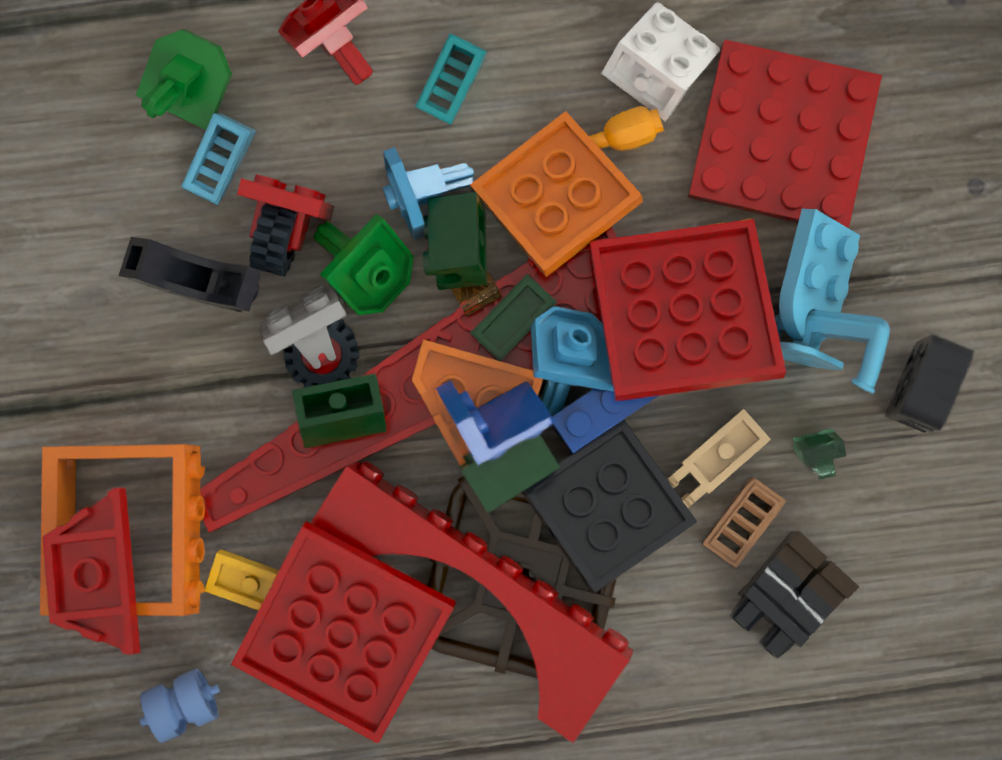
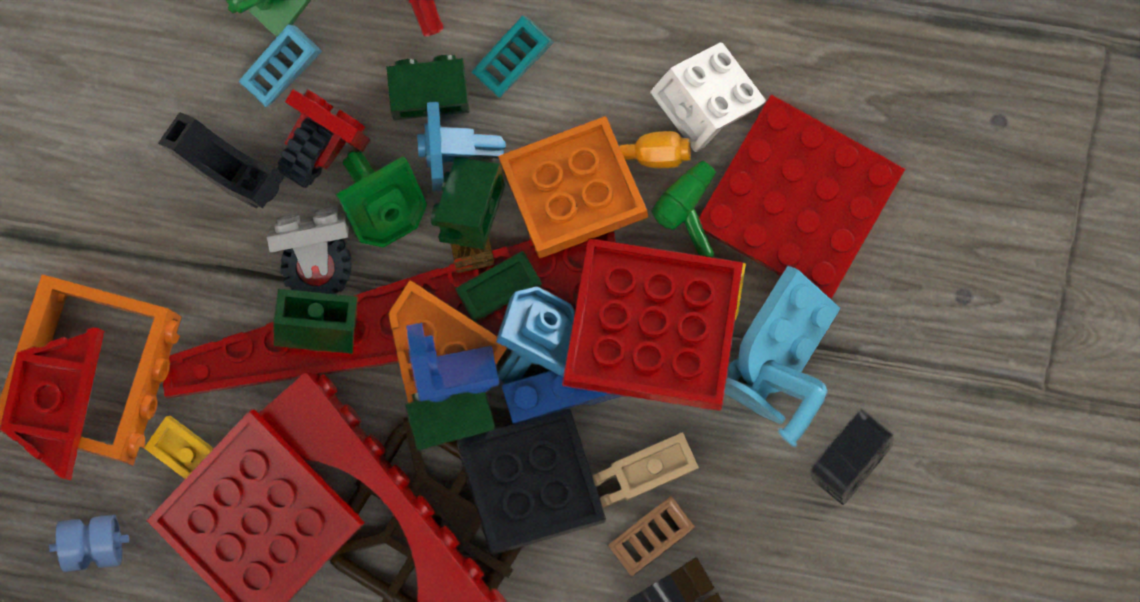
camera: 20 degrees right, 5 degrees down
clear green tile [792,429,846,480] -> none
none -> dark green brick [386,55,470,121]
none -> green piece [651,160,716,258]

